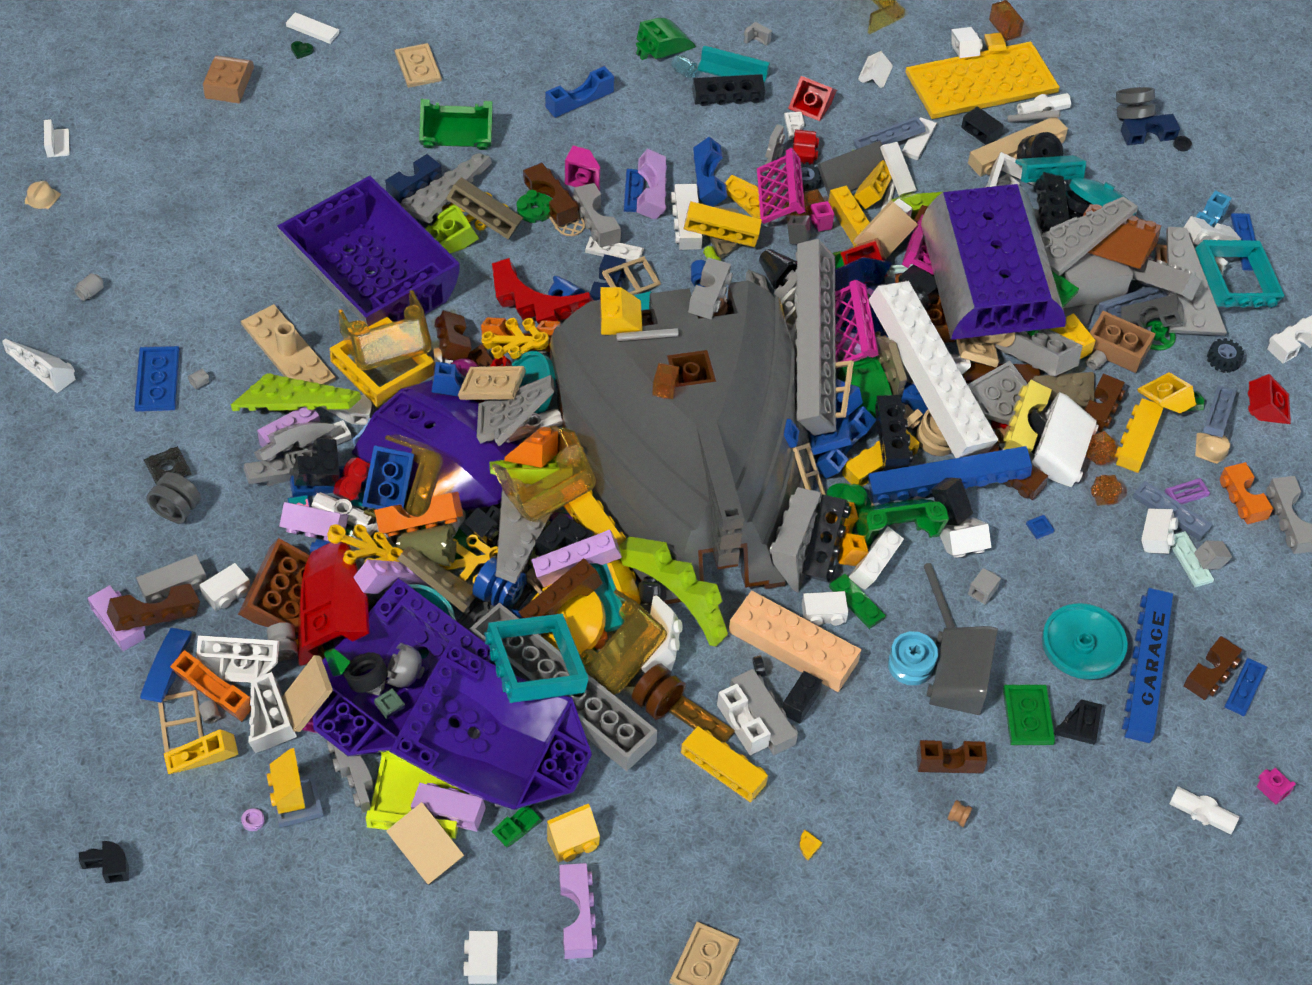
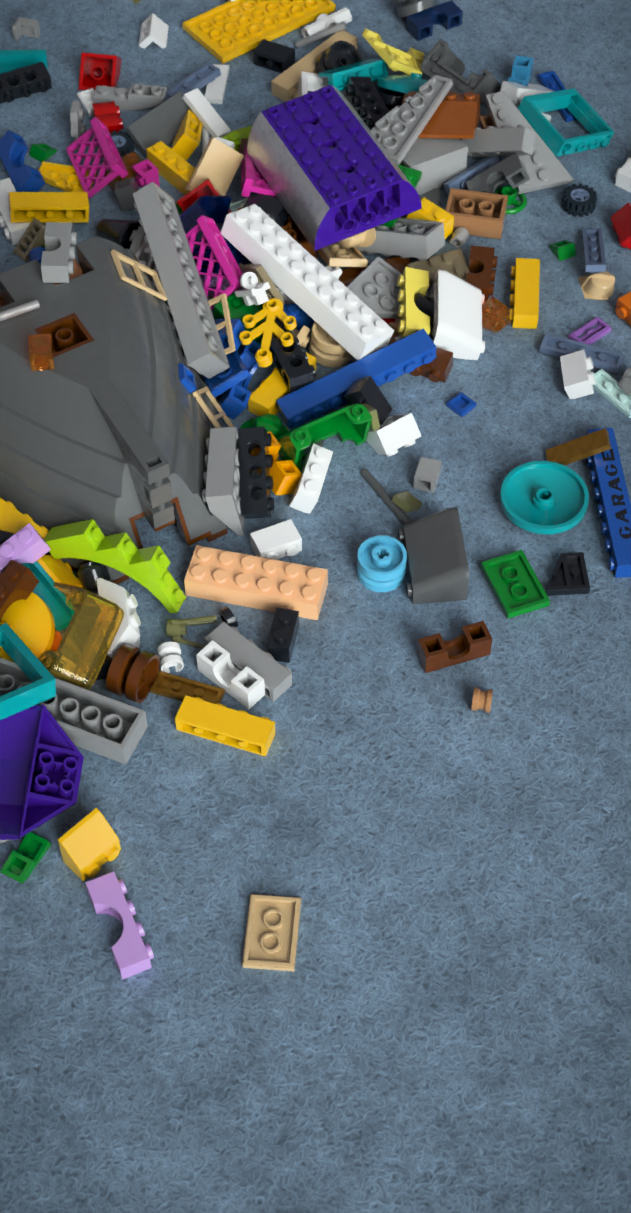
camera: 15 degrees left, 0 degrees up
white brick [464,931,498,984] -> none
yellow tile [800,830,822,860] -> none
green plate [829,574,886,629] -> none
clear orange brick [1091,475,1122,506] -> none
yellow slope [1137,372,1196,413] -> none
black tile [1173,136,1192,152] -> none
none -> dark tan slope [13,218,46,262]
none -> green slope [29,143,57,162]
none -> light grey slope [93,83,168,111]
none -> tan window [110,250,167,301]
none -> white wheel [157,642,184,673]
none -> olive plant [166,615,217,649]
none -> white hips [235,272,270,306]
none -> yellow plant [239,298,297,367]
none -> light yellow wing [362,28,424,76]
none -> olive tile [362,403,380,431]
none -> olive tile [391,491,423,513]
none -> dark grey windscreen [421,38,502,103]
none -> pearl gold tile [546,428,611,465]

